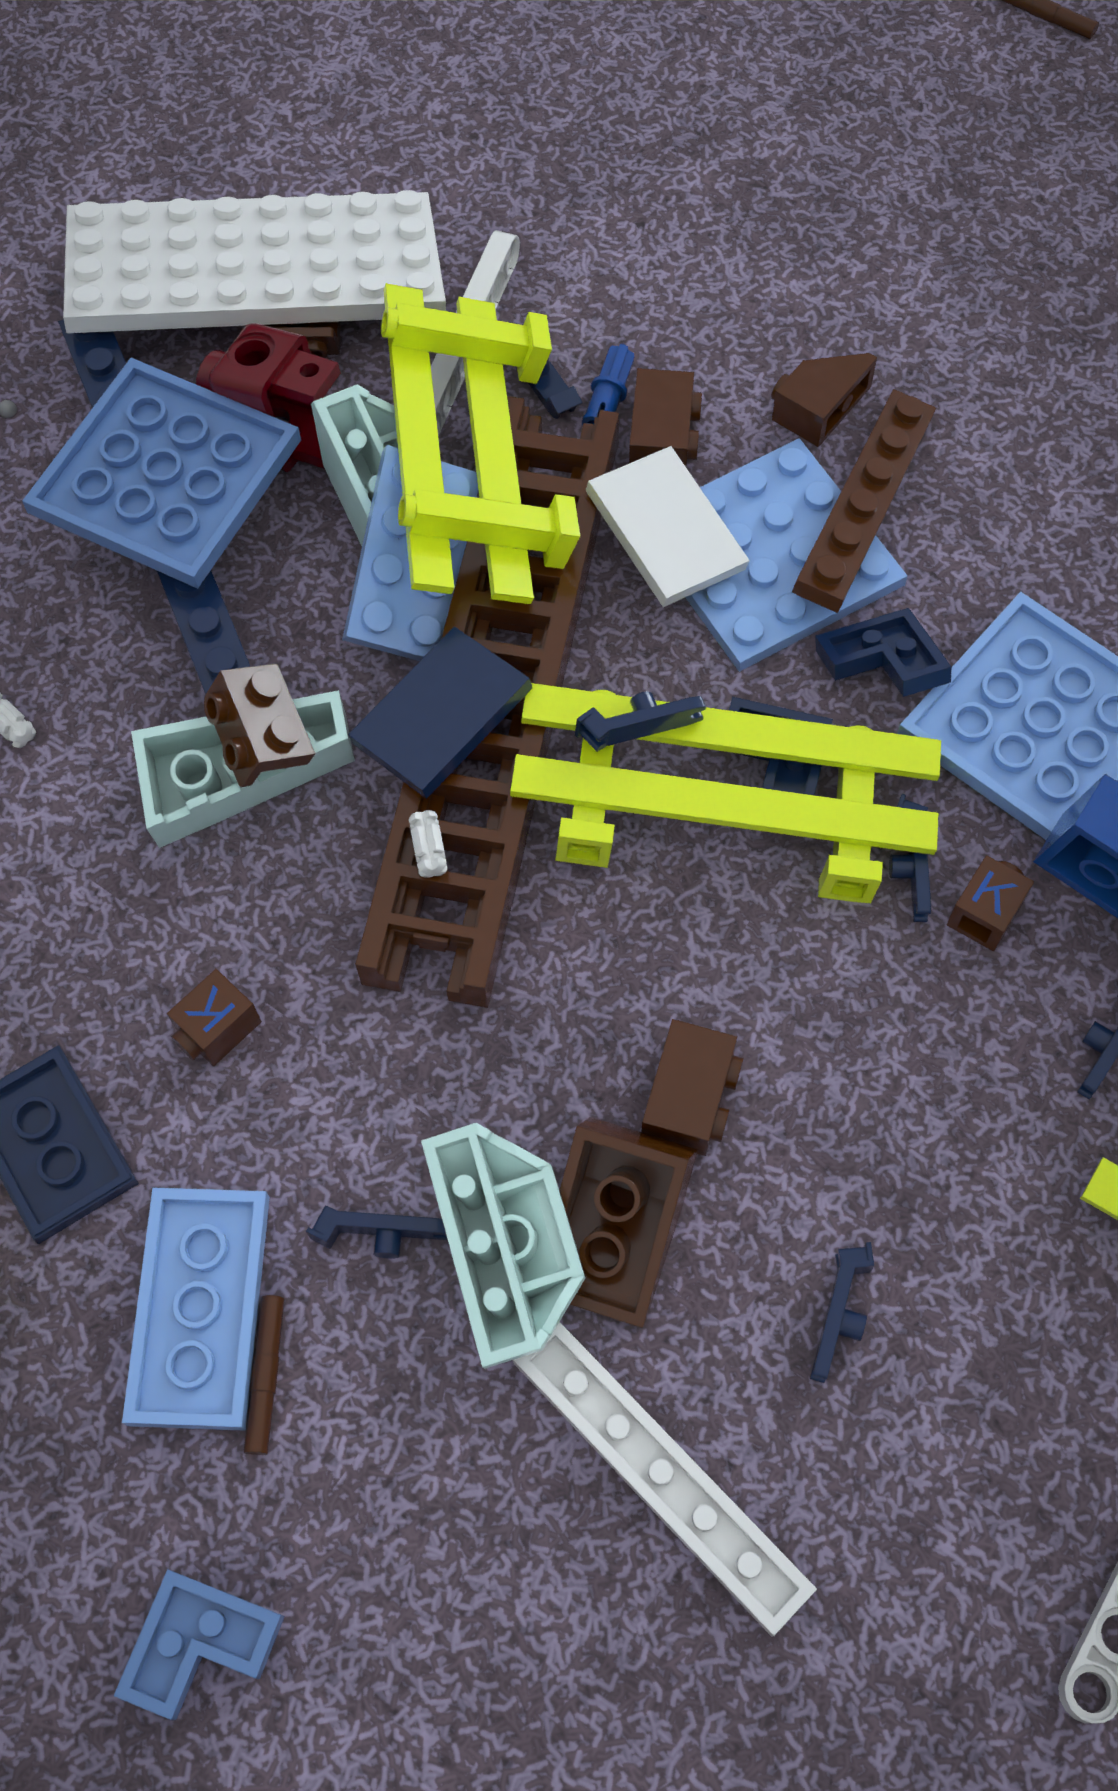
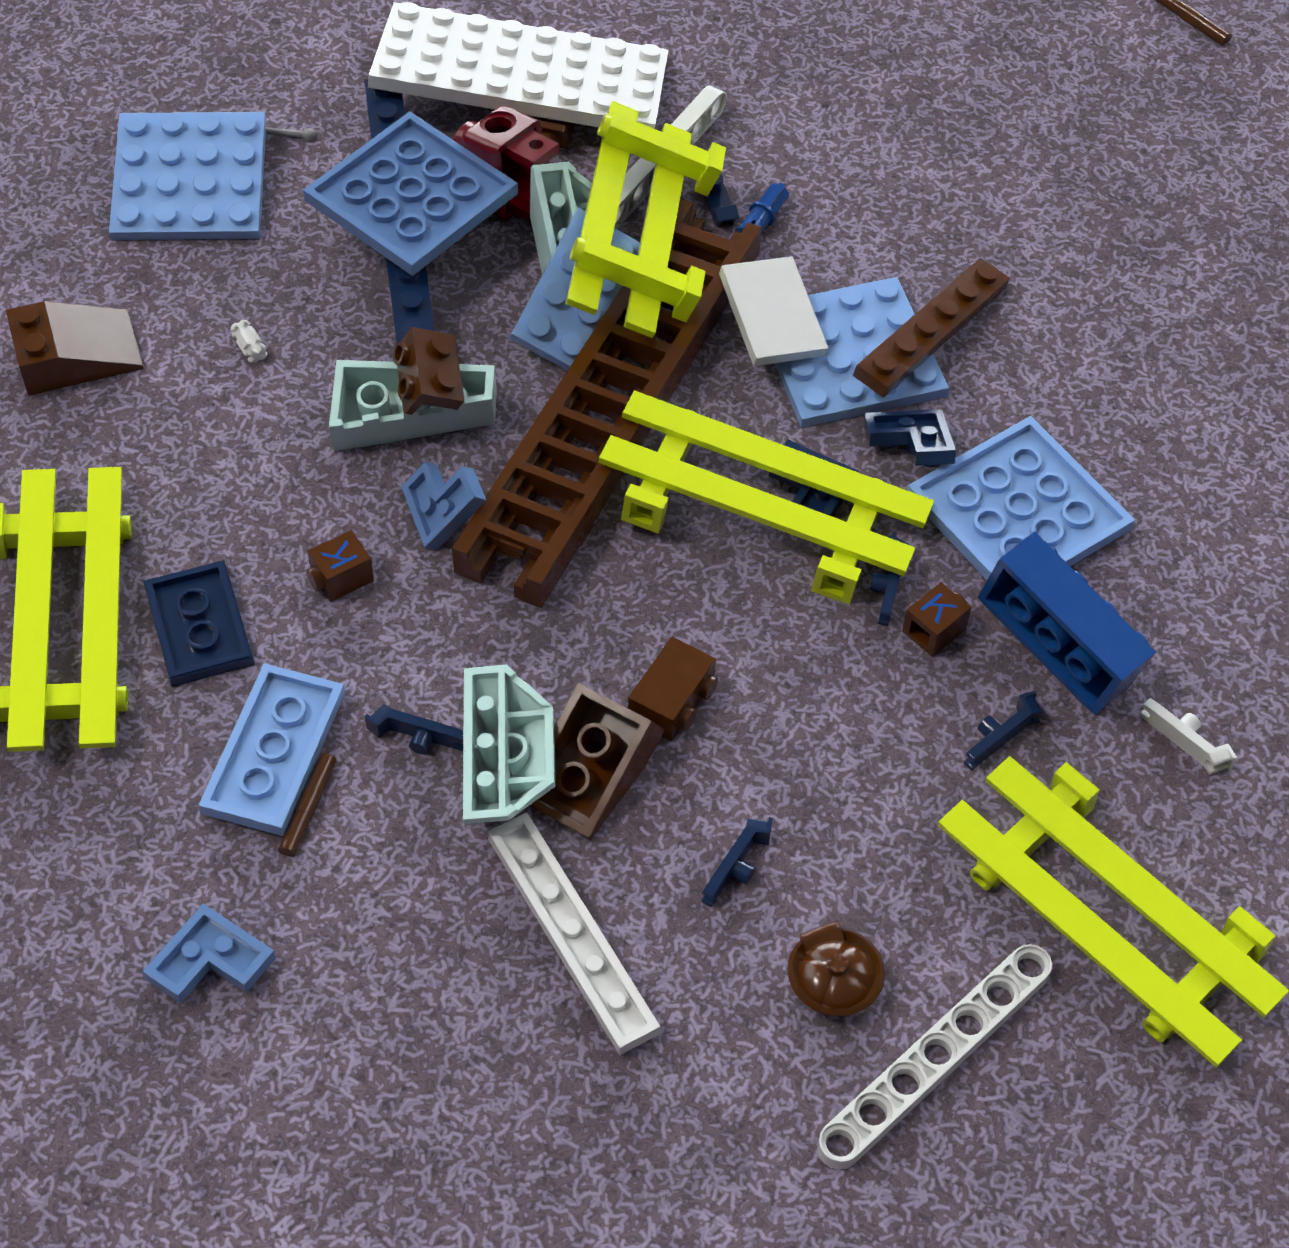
camera: 10 degrees right, 10 degrees down
dark blue tile [348,626,533,799] -> none
white piece [409,810,448,878] -> none
dark blue piece [575,691,706,752] -> none
reddish brown brick [629,368,702,468] -> none
reddish brown slope [771,353,877,447] -> none
none -> medium blue plate [401,461,486,550]
none -> reddish brown piece [788,921,885,1016]

